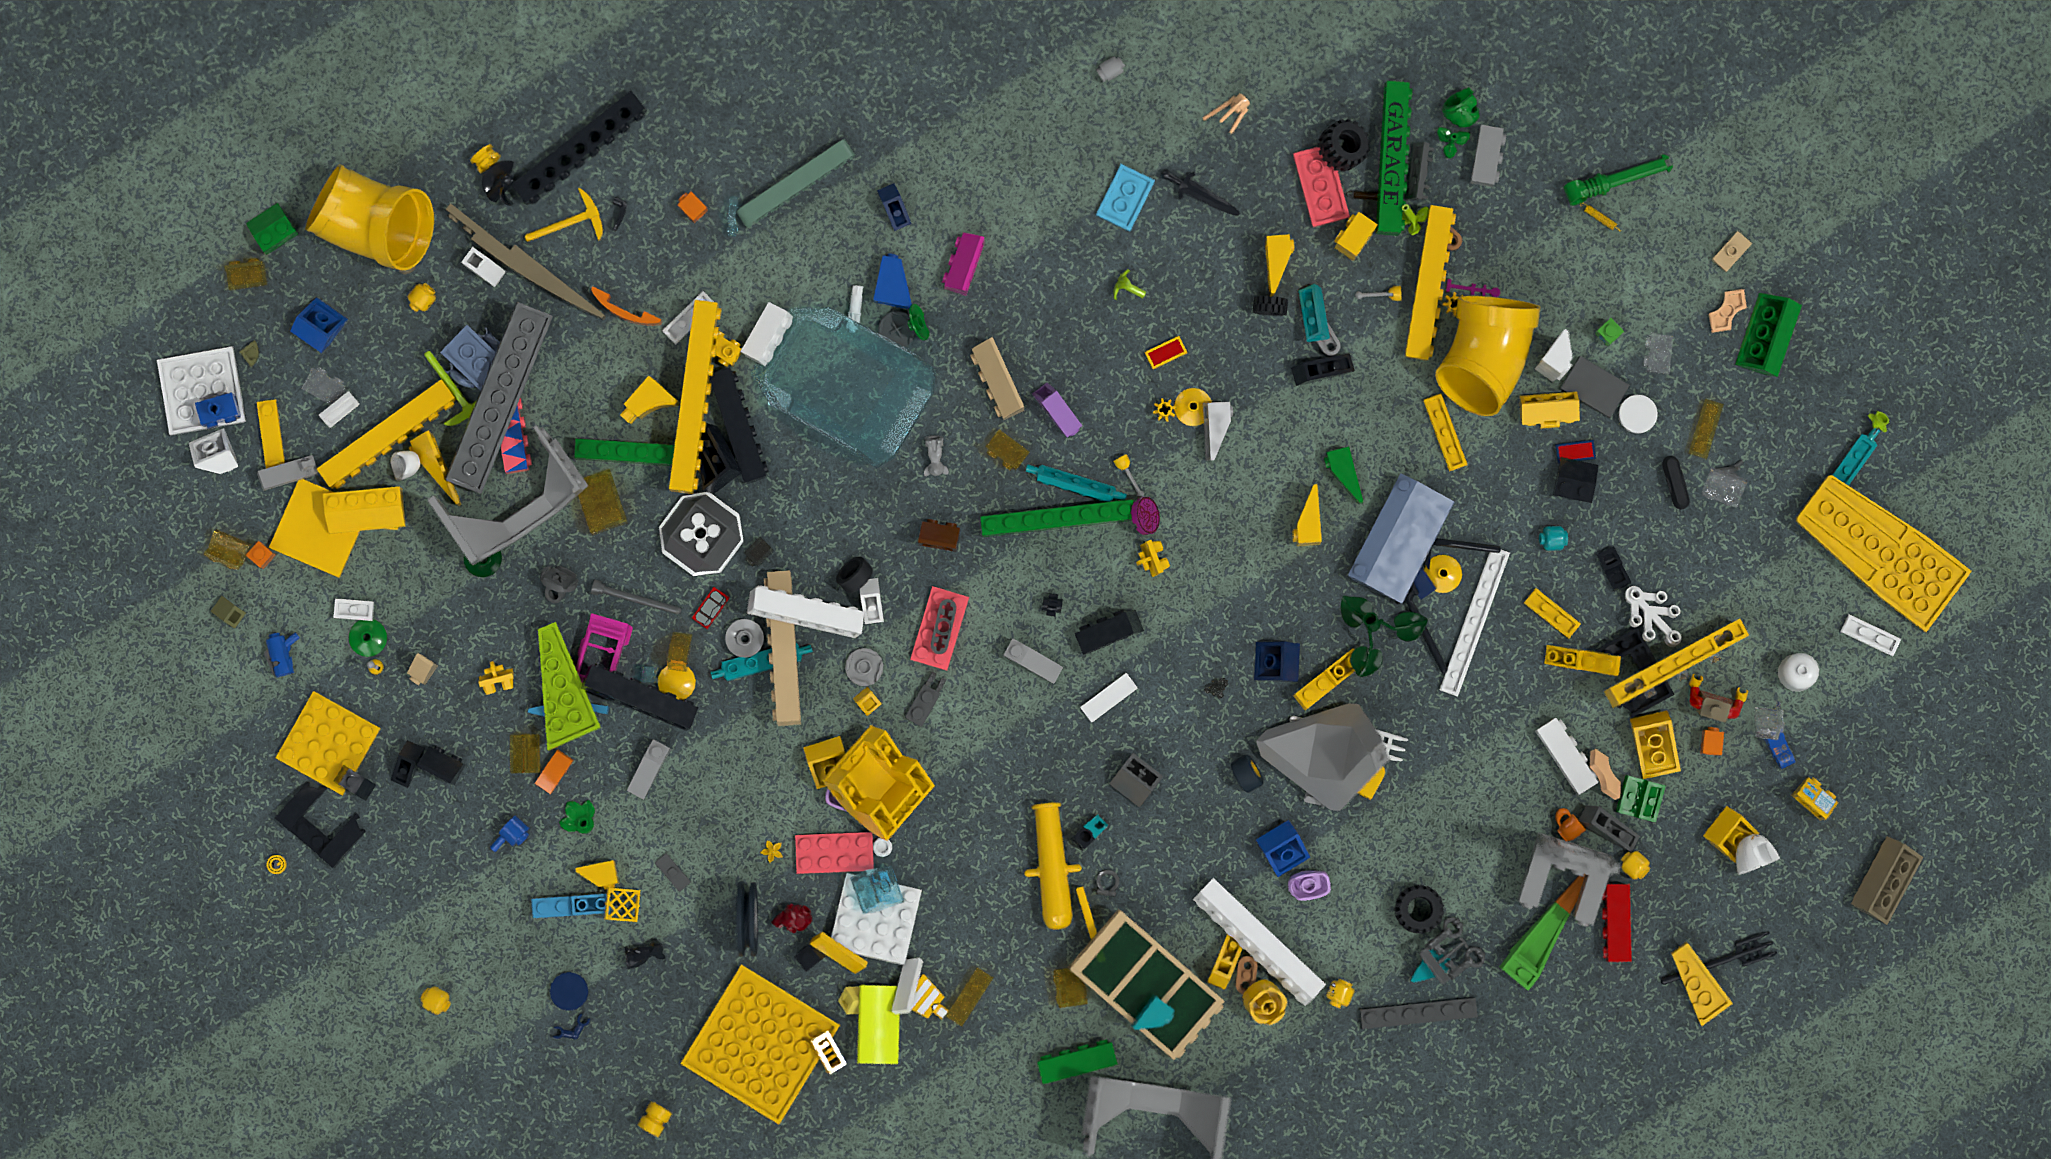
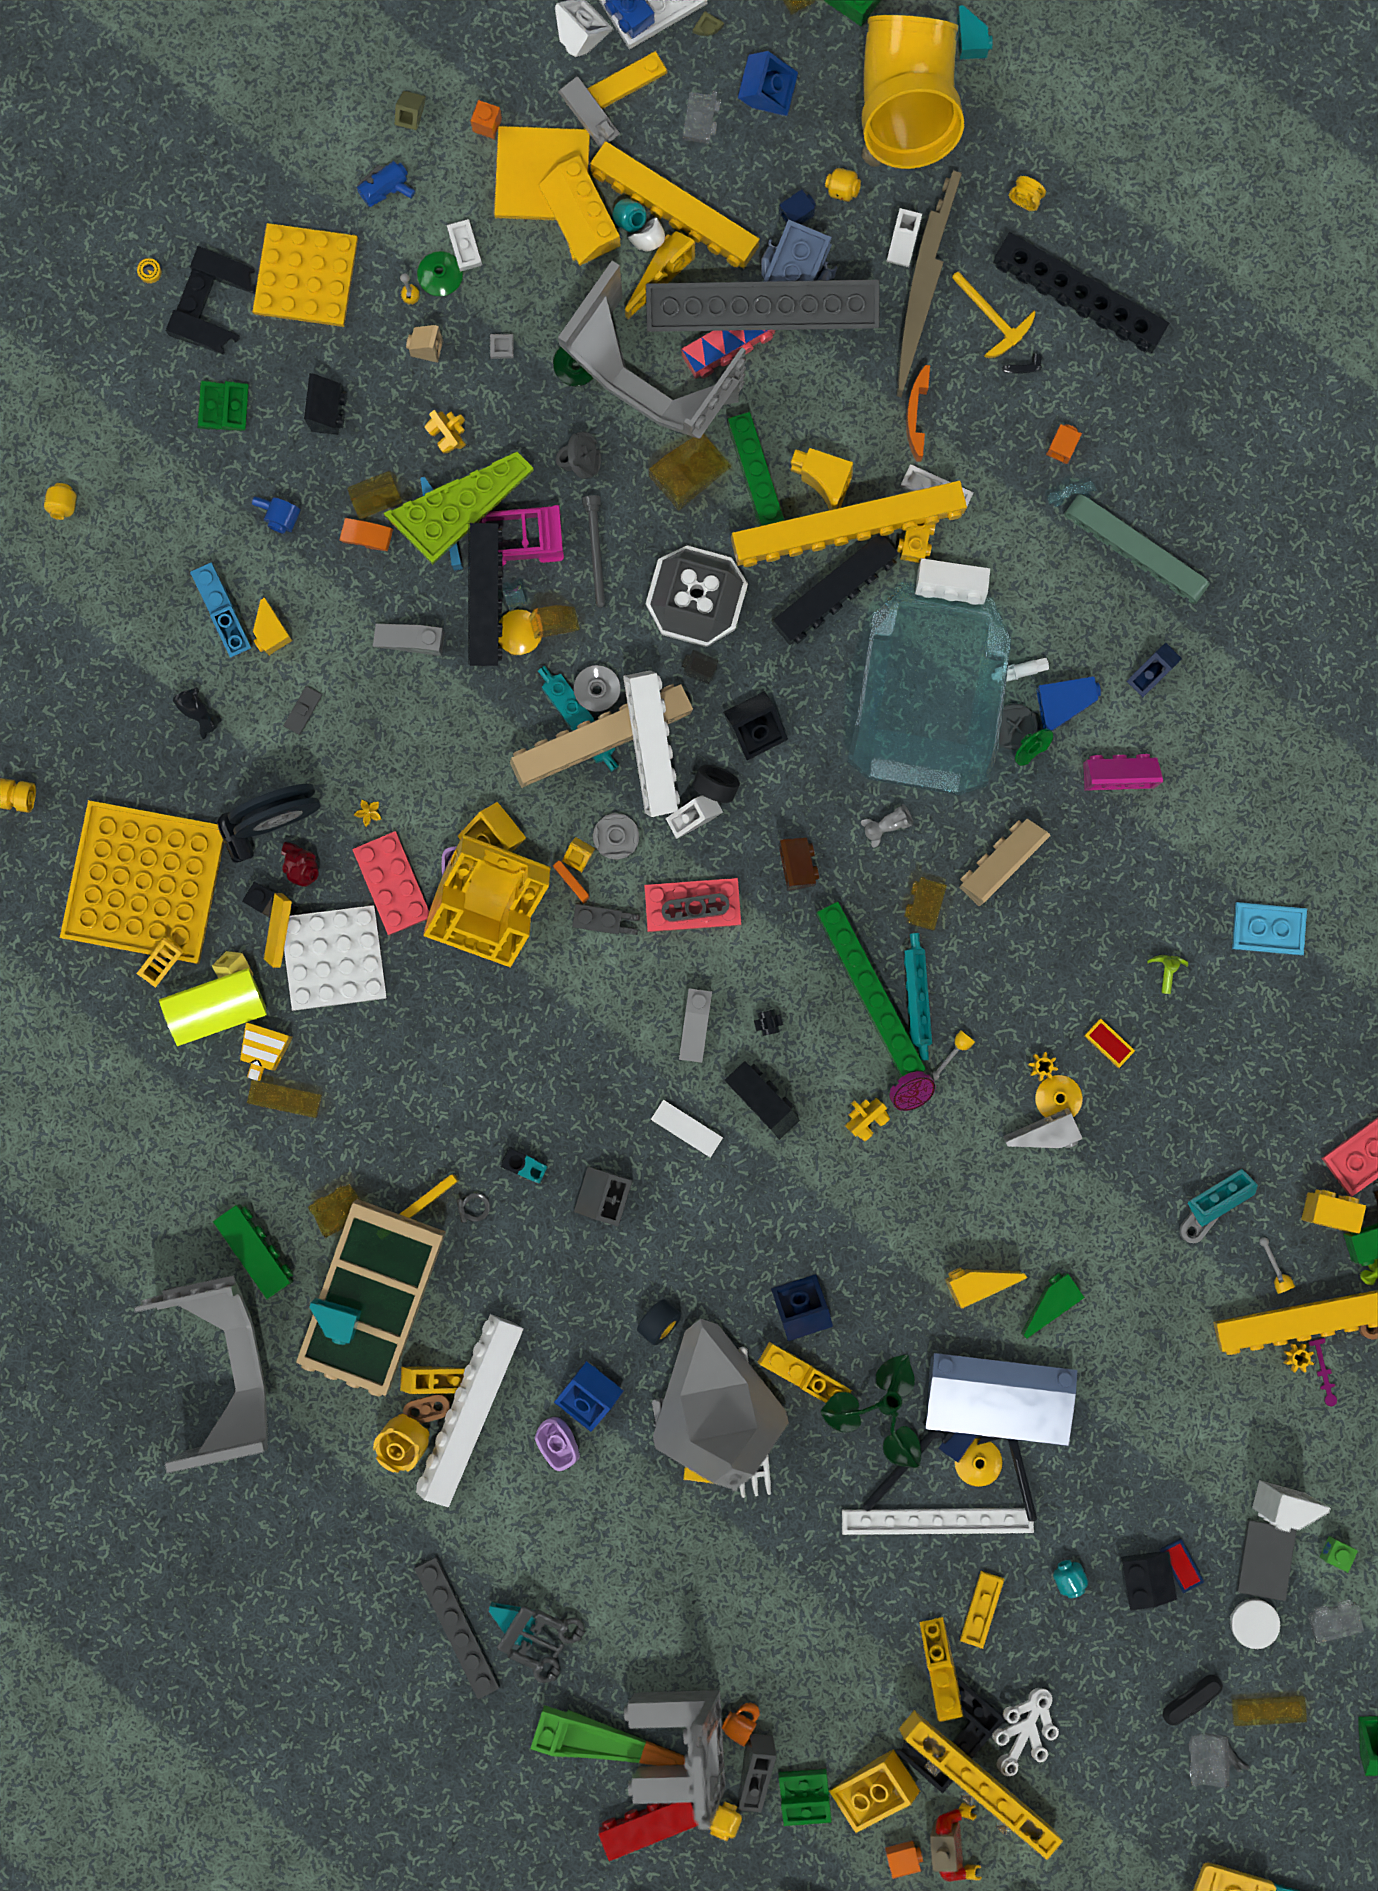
camera: 70 degrees right, 0 degrees up
clear yellow bracket [204,529,251,570] -> none
white tile [319,391,359,428] -> none
black slope [334,765,376,801] -> none
black slope [391,740,425,788] -> none
lime piece [424,351,476,426] -> none
black piece [482,161,514,206] -> none
dark blue tile [550,972,589,1011] -> none
dark blue arm [553,1014,590,1040] -> none
green plate [559,800,595,834] -> none
yellow window [604,888,640,922] -> none
tile [692,587,730,629] -> none
black wedge [698,423,742,494] -> none
clear light blue slope [851,866,904,914] -> none
white tile [873,838,892,857] -> none
white tile [892,958,923,1014] -> none
yellow piece [1024,802,1082,930] -> none
medium lavender slope [1032,383,1082,437] -> none
black sword [1161,169,1240,216] -> none
clear smoke plant [1204,678,1228,699] -> none
black tyre [1253,296,1288,316] -> none
yellow slope [1265,234,1294,297] -> none
black slope [1291,353,1355,386] -> none
yellow head [1326,979,1355,1008] -> none
black tyre [1394,885,1444,933] -> none
yellow tile [1423,393,1468,472] -> none
yellow cylinder [1435,296,1540,416] -> none
yellow piece [1520,392,1580,429] -> none
white brick [1535,718,1598,795] -> none
light nougat tile [1590,749,1621,800] -> none
black slope [1597,546,1631,591] -> none
none -> green slope [197,381,248,431]
none -> black arm [217,812,254,863]
none -> light grey tile [490,334,514,359]
none -> orange tile [553,861,590,904]
none -> teal head [612,199,646,233]
none -> black slope [723,691,788,760]
none -> dark blue brick [779,189,816,224]
none -> teal slope [957,5,993,59]

